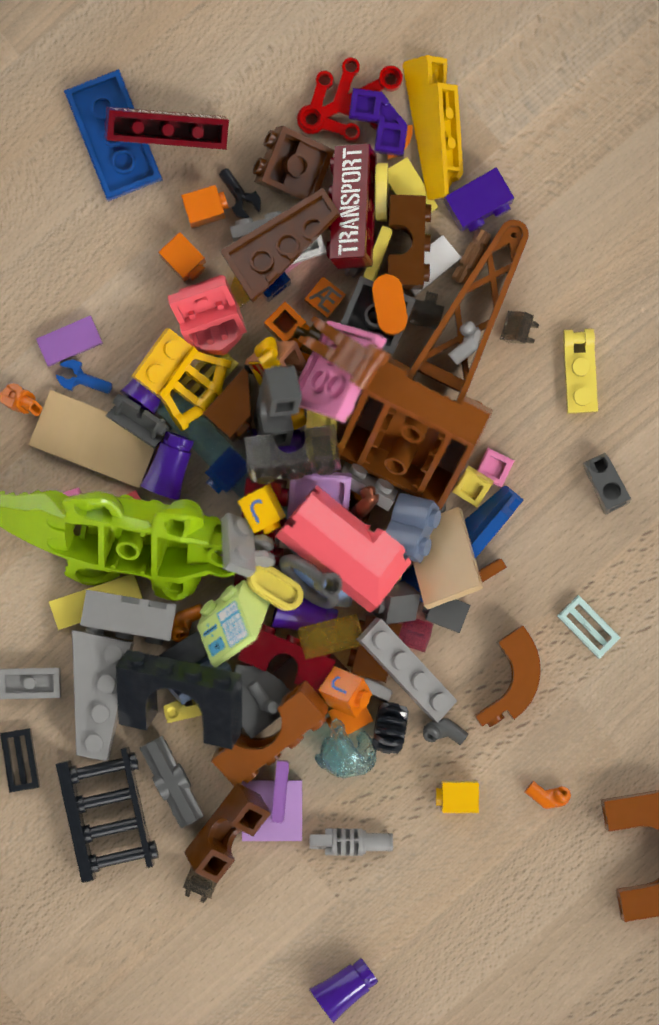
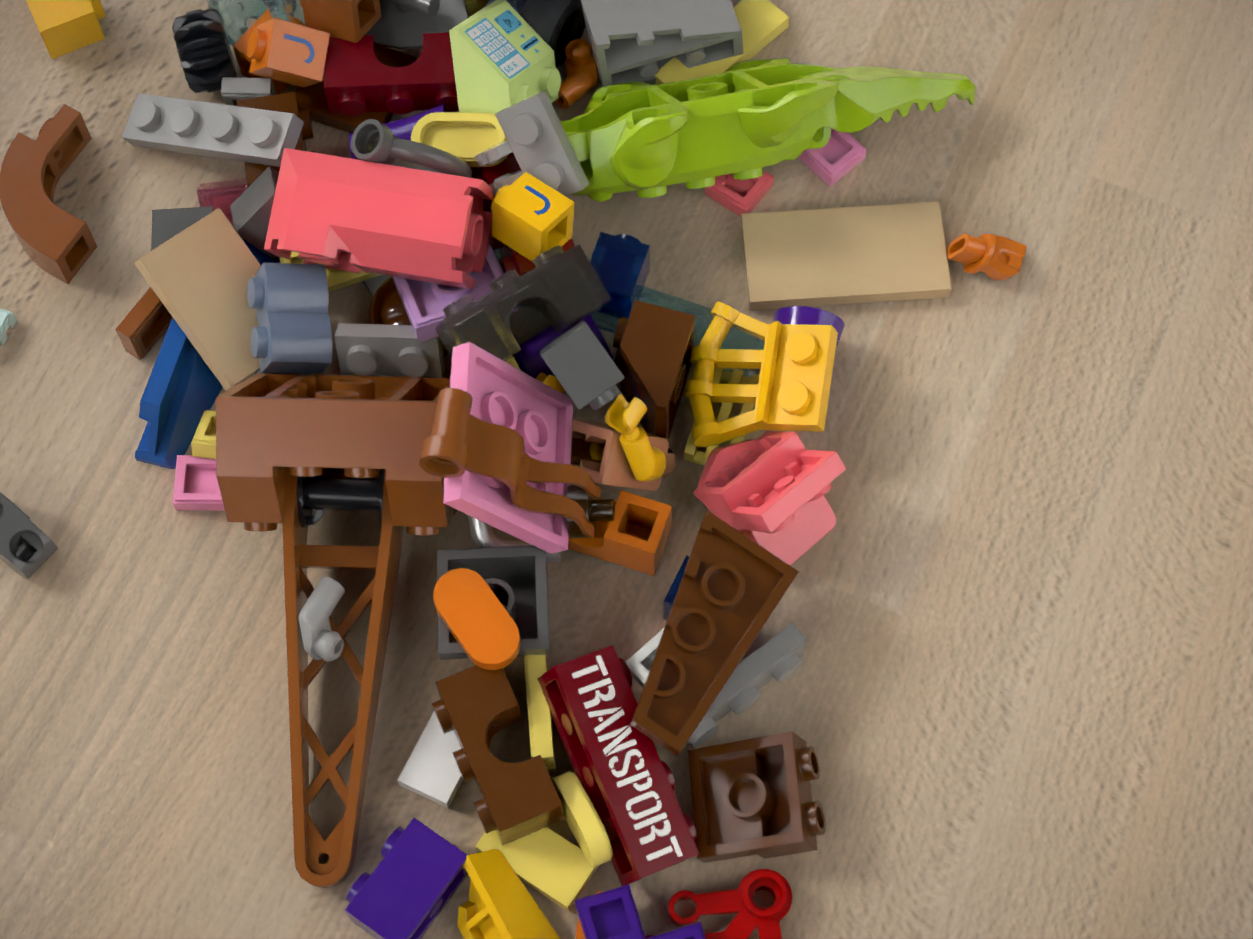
camera: 155 degrees right, 20 degrees down
medium lavender tile [36,315,103,367] -> none
blue bar [56,359,113,394] -> none
blue tile [64,69,163,201] -> none
dark red brick [104,107,229,150] -> none
dark grey hinge [106,393,172,449] -> none
dark purple plant [140,431,194,500] -> none
orange brick [158,232,206,282] -> none
orange brick [181,185,229,228] -> none
black bar [219,168,261,219] -> none
clear yellow plate [297,614,362,659] -> none
orange tile [304,276,346,319] -> none
copper arm [351,485,379,519] -> none
clear smoke tile [410,291,445,330] -> none
dark grey arm [423,718,469,745] -> none
medium nougat axle [452,228,491,285] -> none
clear smoke tile [500,311,539,344] -> none
light yellow plate [563,329,598,414] -> none

